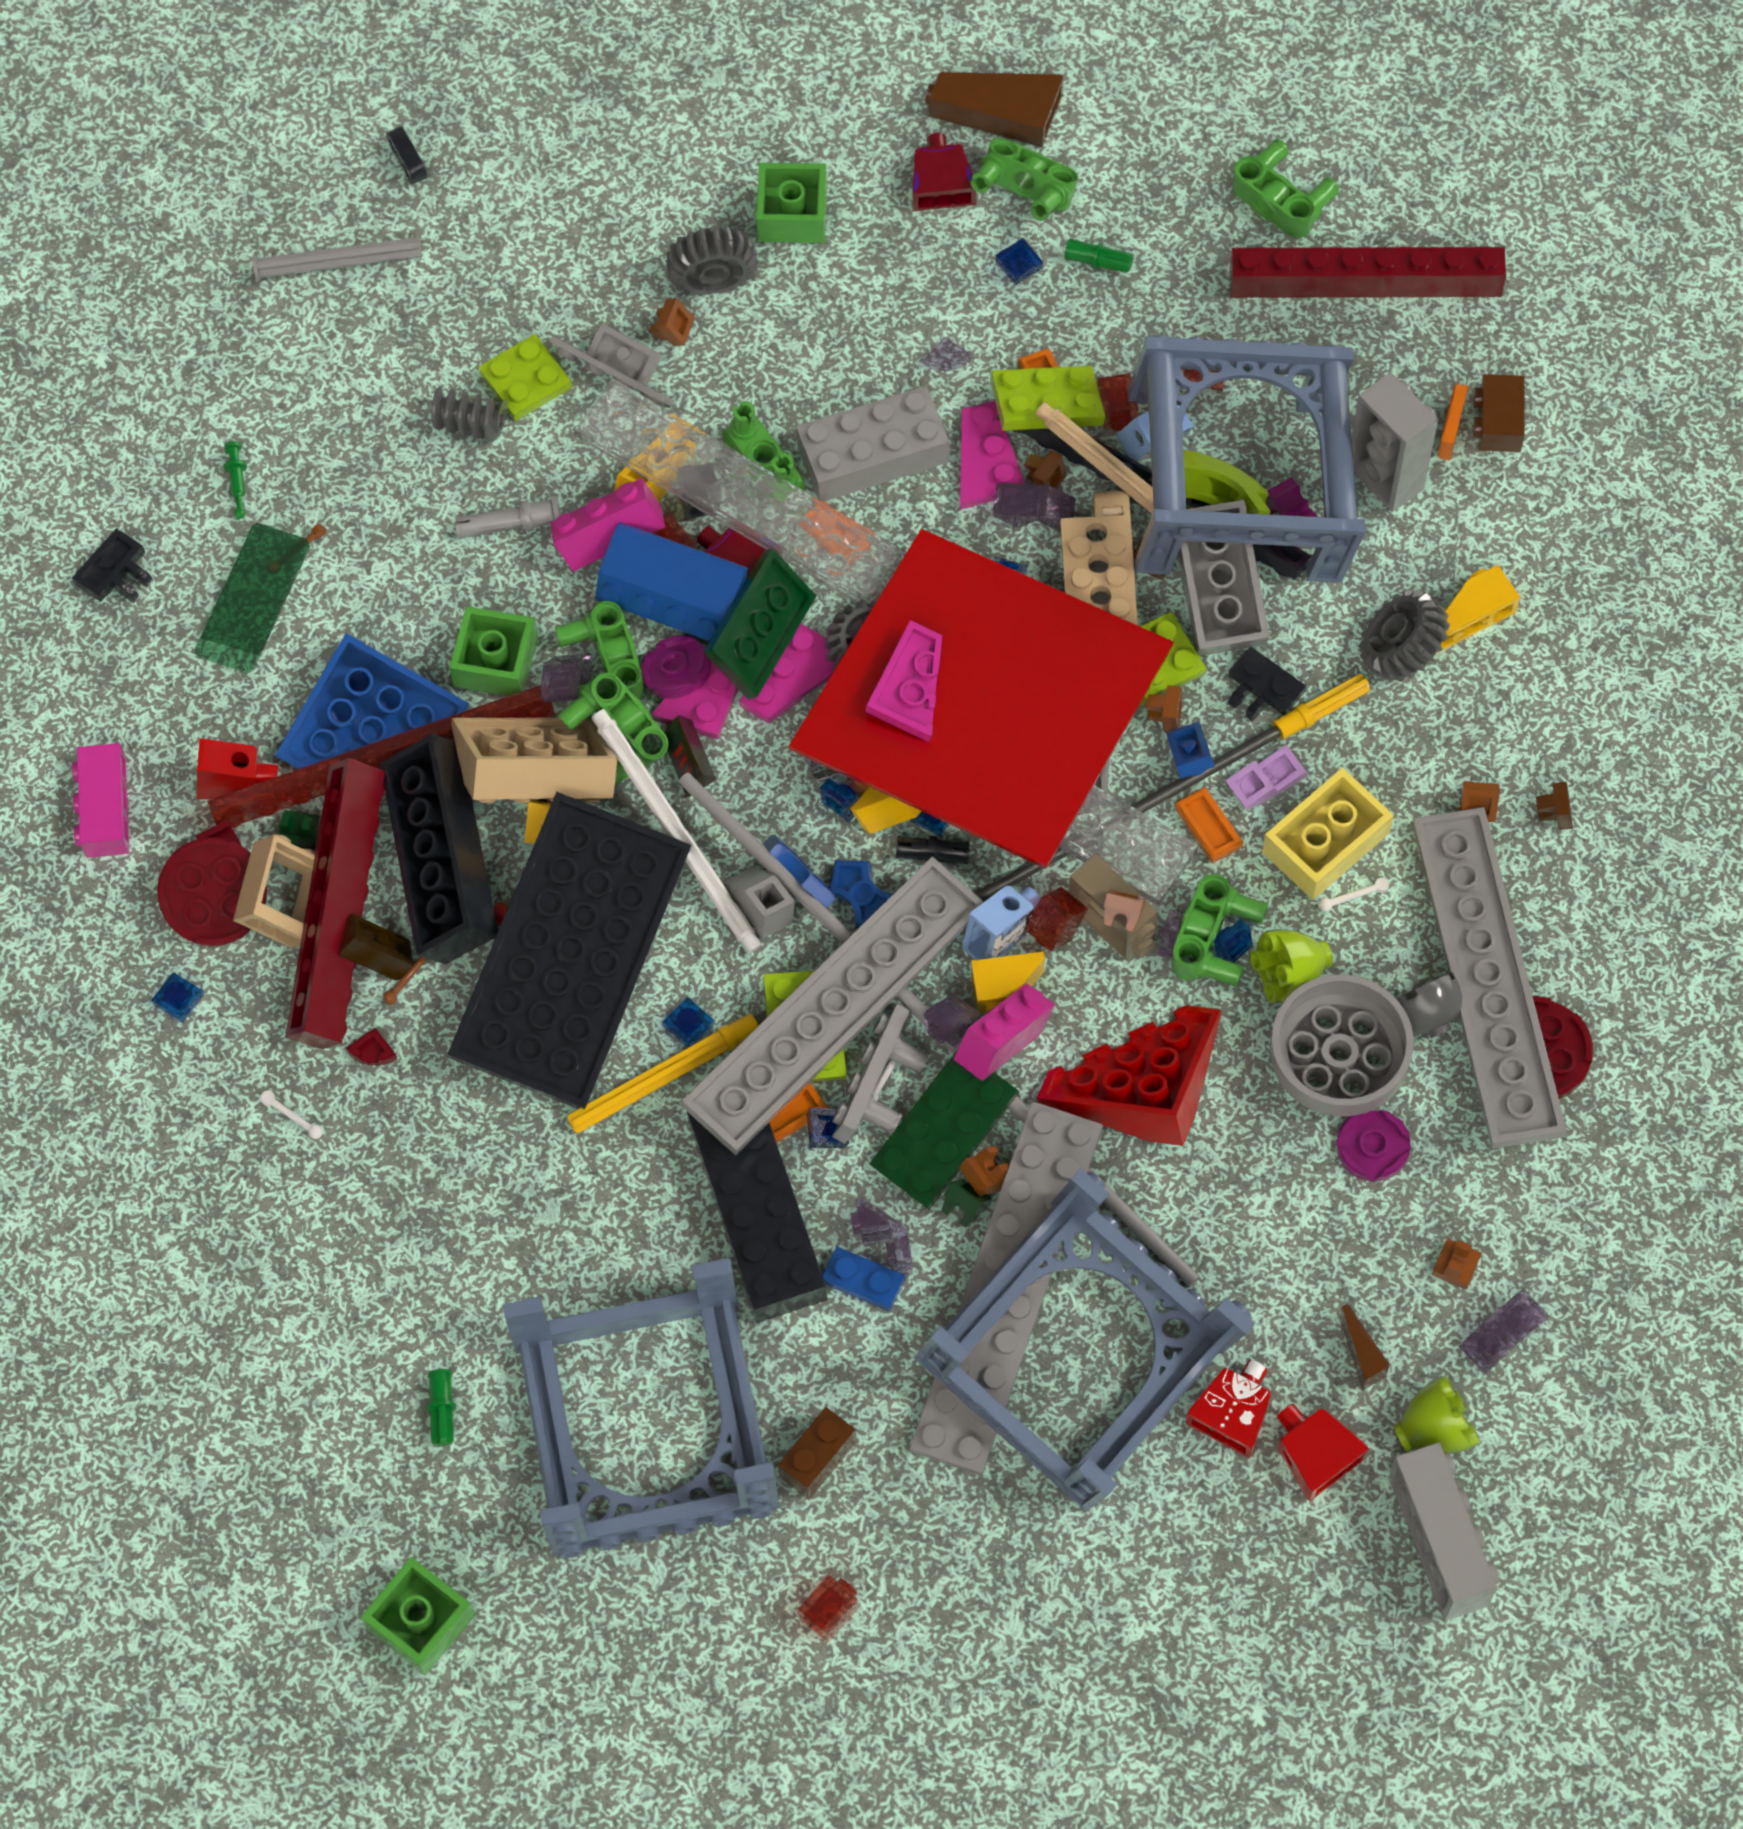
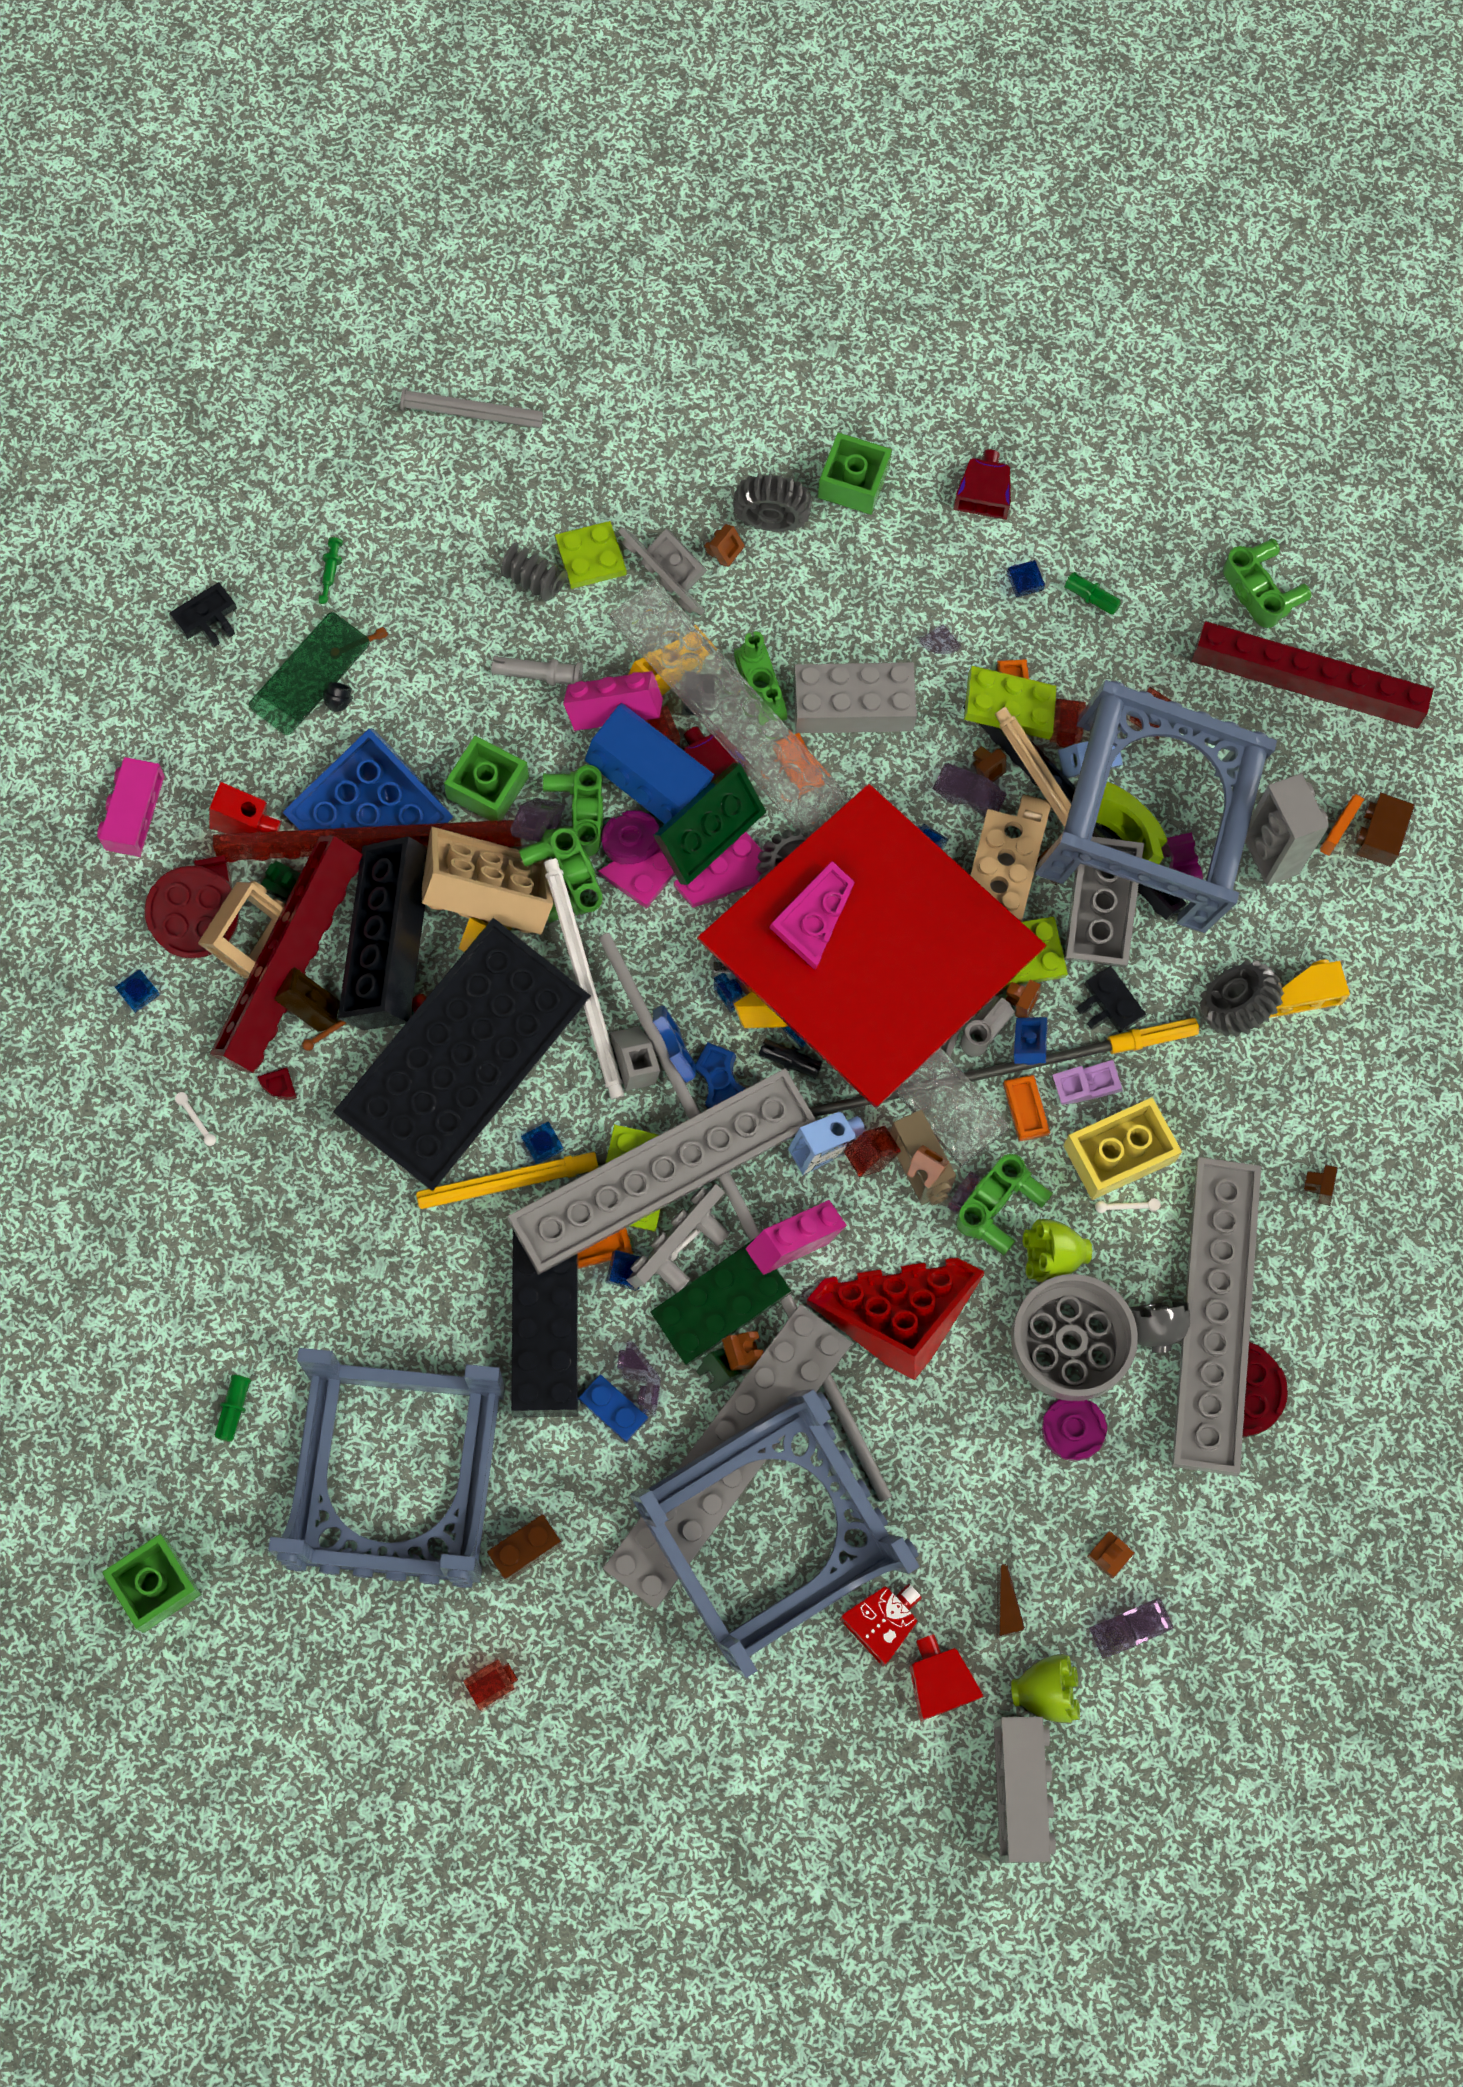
camera: 10 degrees right, 5 degrees up
black beam [386,126,427,184] -> none
dark brown slope [665,715,716,797] -> none
clear purple slope [924,993,982,1048] -> none
reddish brown slope [925,72,1064,147] -> none
dark pink wing [960,400,1026,510] -> none
bright green piece [971,138,1079,221] -> none
yellow slope [971,951,1045,1014] -> none
clear blue plate [1214,919,1253,963] -> none
dark orange tile [1459,781,1500,822] -> none
none -> black plate [323,682,353,712]
none -> light grey piece [960,996,1015,1057]

